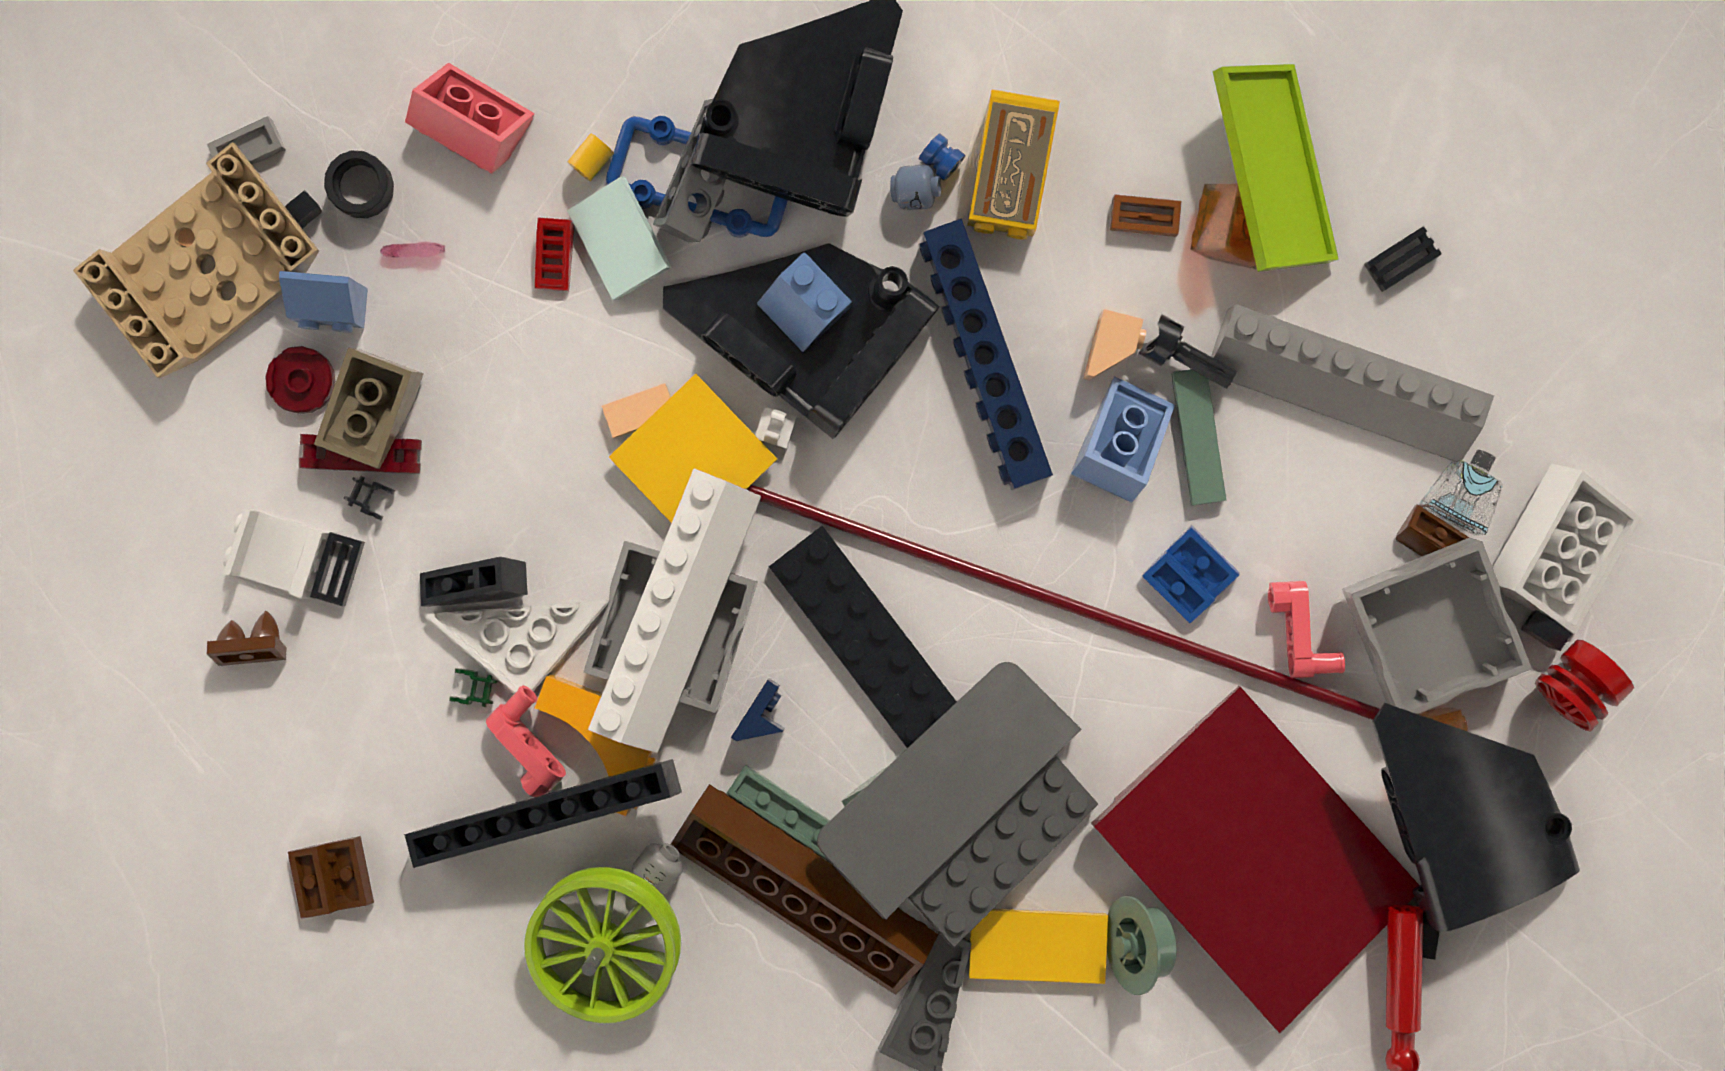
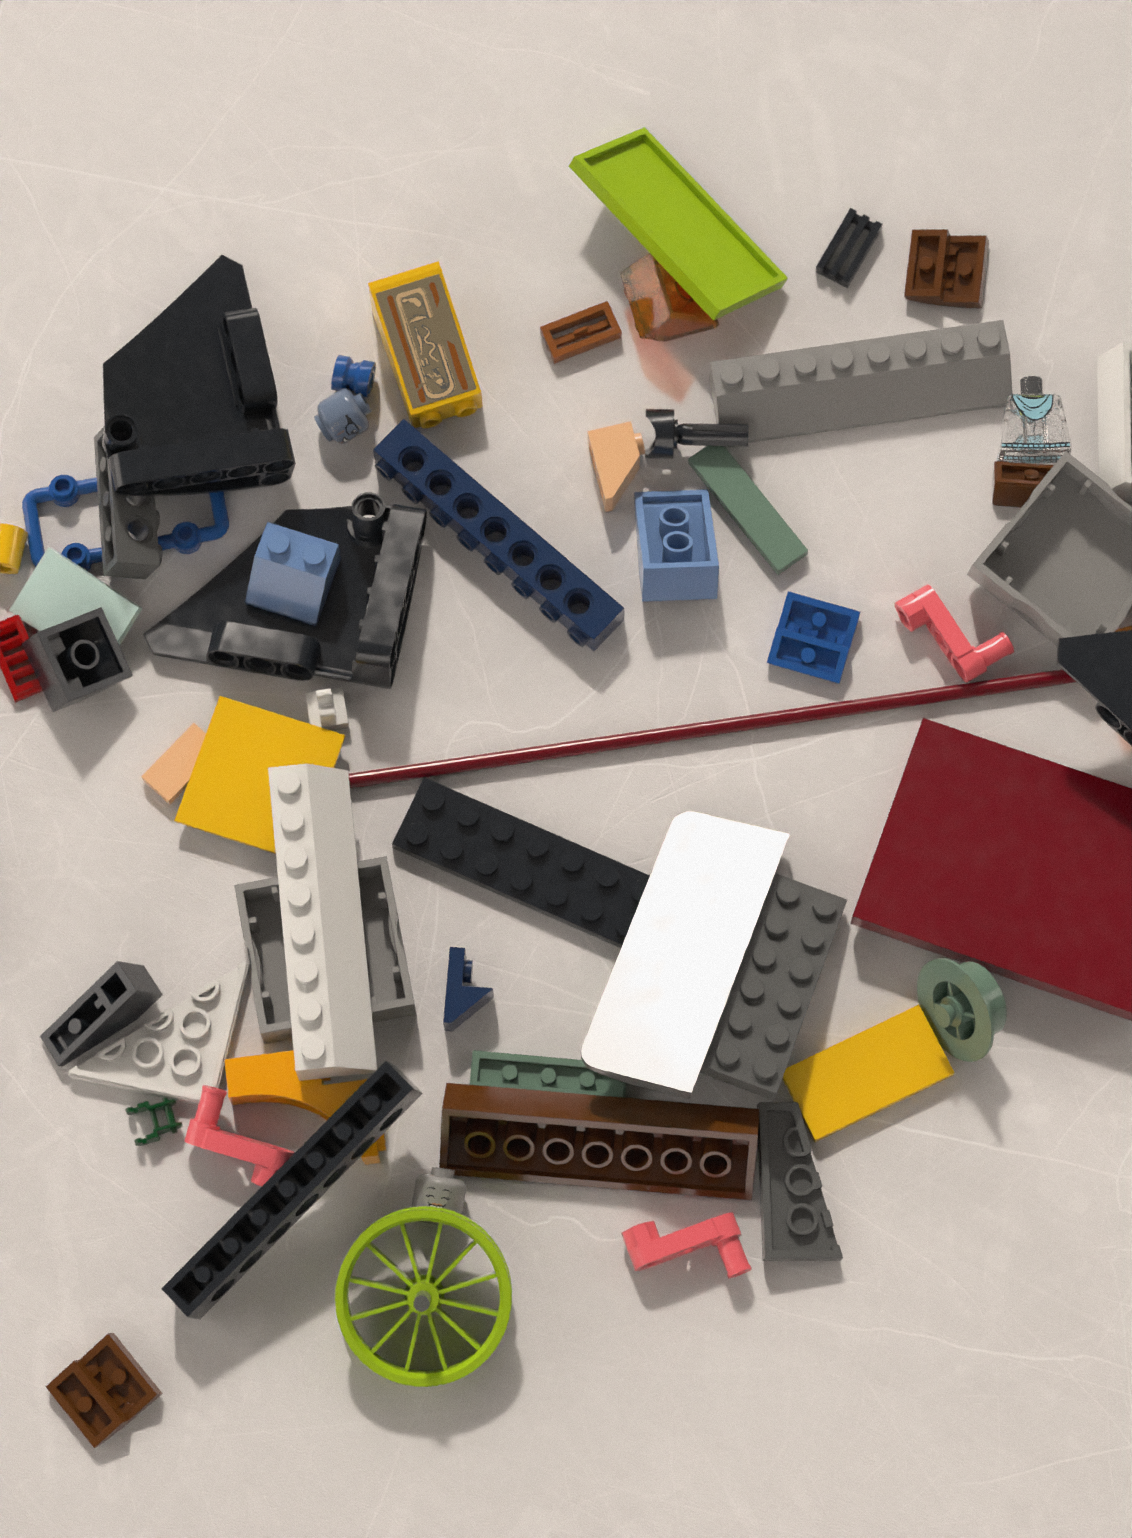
camera: 25 degrees left, 15 degrees down
none -> black slope [22,607,133,712]
none -> coral beam [621,1212,752,1278]
none -> reddish brown slope [904,229,989,308]

